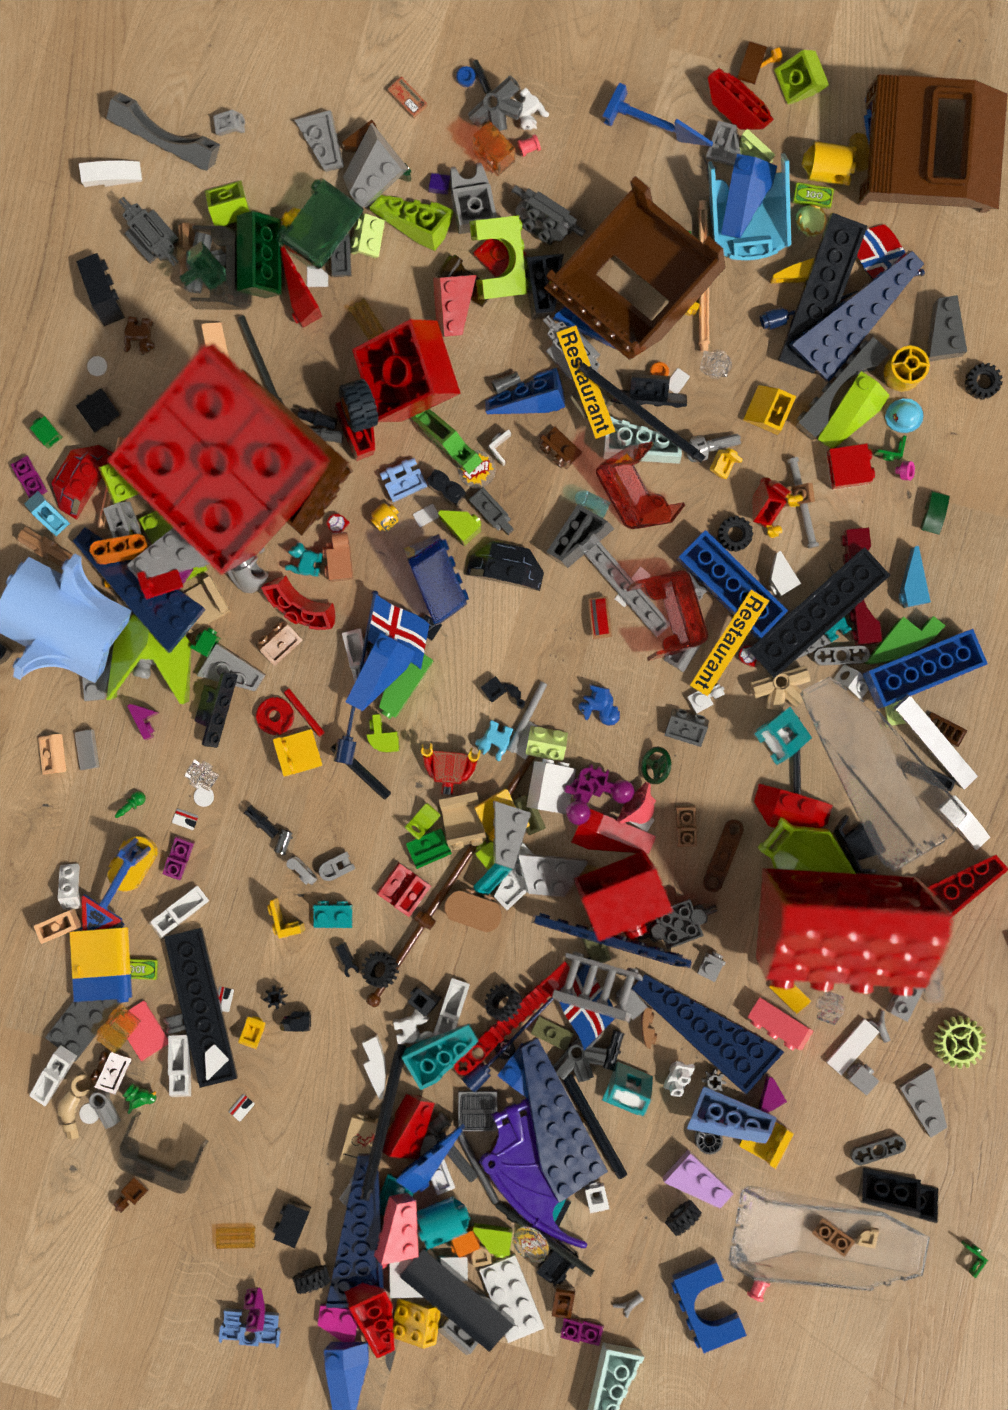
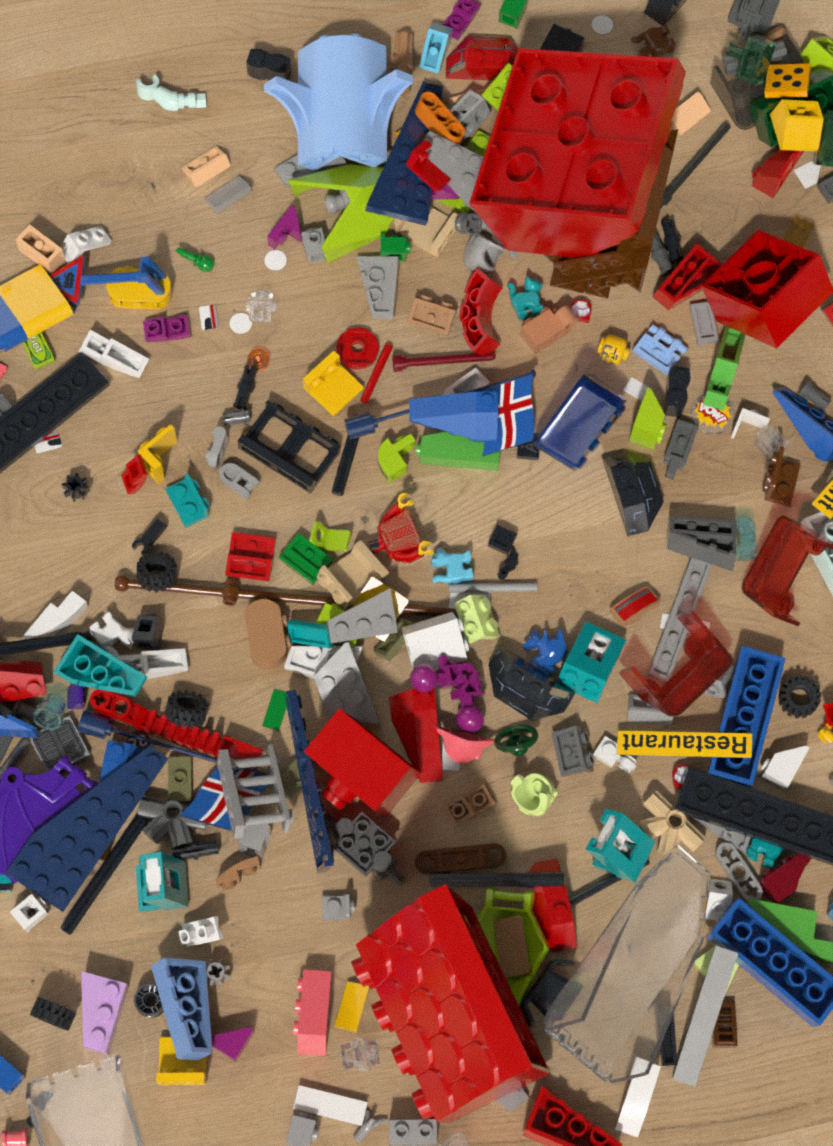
camera: 60 degrees right, 15 degrees down
black bracket [194,672,238,748] -> none
yellow bracket [238,1016,266,1050] -> none
black rock [279,1010,311,1032] -> none
black wheel [339,379,378,432] -> none
dark blue wing [632,974,784,1094] -> none
none -> clear light blue piece [33,693,66,730]
none -> dark purple slope [67,684,85,709]
none -> red slope [121,455,147,494]
none -> black window [238,400,340,494]
none -> clear orange tile [247,349,269,372]
none -> green sticker [262,689,287,731]
none -> white sticker [264,250,287,270]
none -> light grey brick [301,228,326,264]
none -> dark red piece [392,352,496,372]
none -> black axle [429,872,565,887]
none -> dark grey wheel [455,213,482,235]
none -> black wedge [488,645,576,721]
none -> medium nougat sticker [493,915,531,978]
none -> yellowish green helmet [510,773,558,816]
none -> teal brick [558,622,626,703]
none -> light grey tile [689,301,719,346]
none -> clear brick [754,425,790,461]
none -> light orange tile [764,63,811,98]
none -> yellow slope [770,100,824,151]

